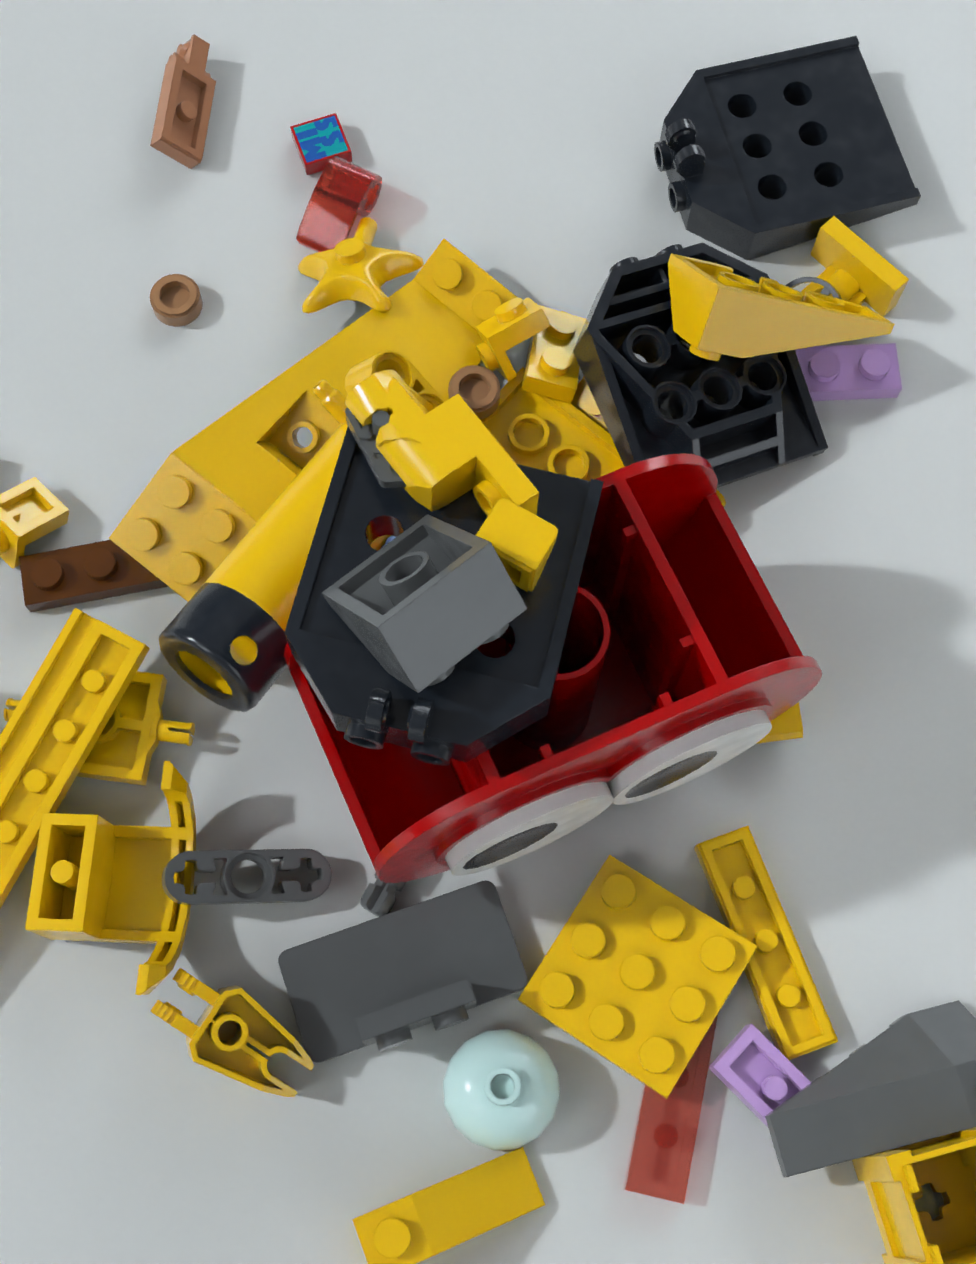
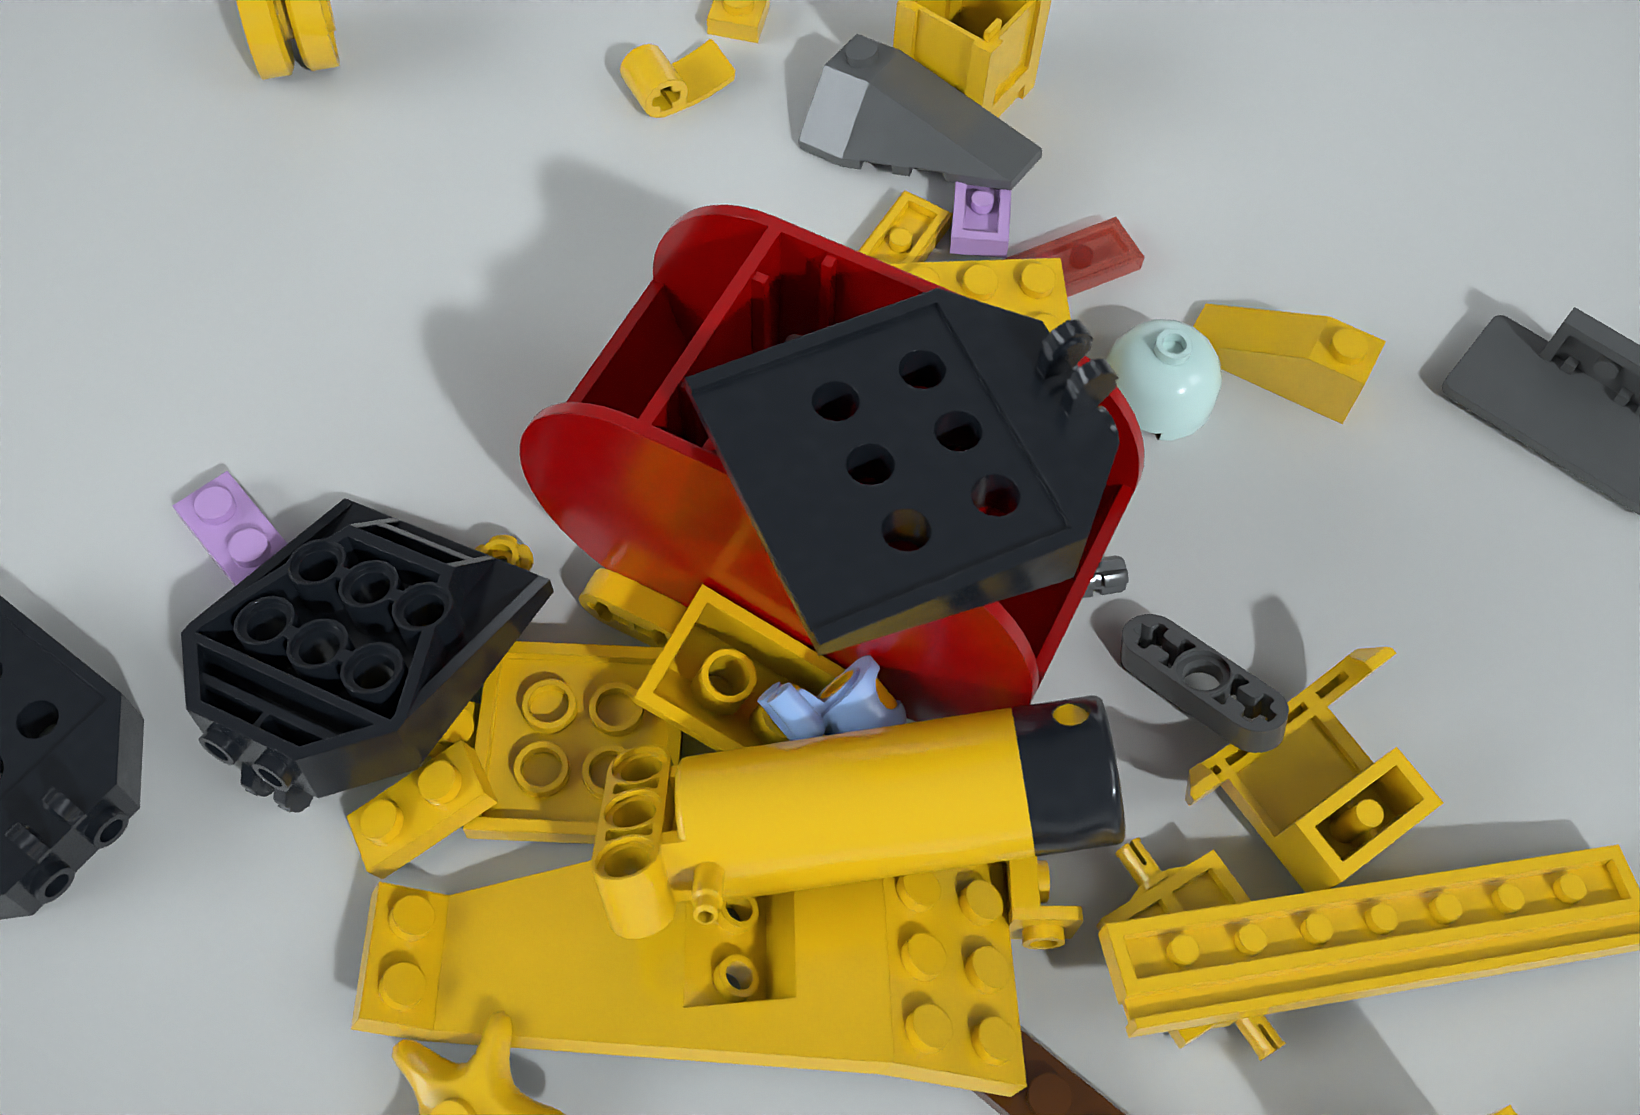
camera: 130 degrees left, 10 degrees down
yellow hinge [151,968,314,1097] -> none
dark grey bracket [278,881,527,1063] -> none
dark grey slope [322,514,527,693] -> none
yellow plate [344,369,539,516] -> none
medium nougat tile [448,365,500,420] -> none
yellow bracket [475,297,550,382] -> none
yellow slope [476,498,558,592] -> none
yellow wedge [668,253,895,361] -> none
yellow piece [785,216,909,346] -> none

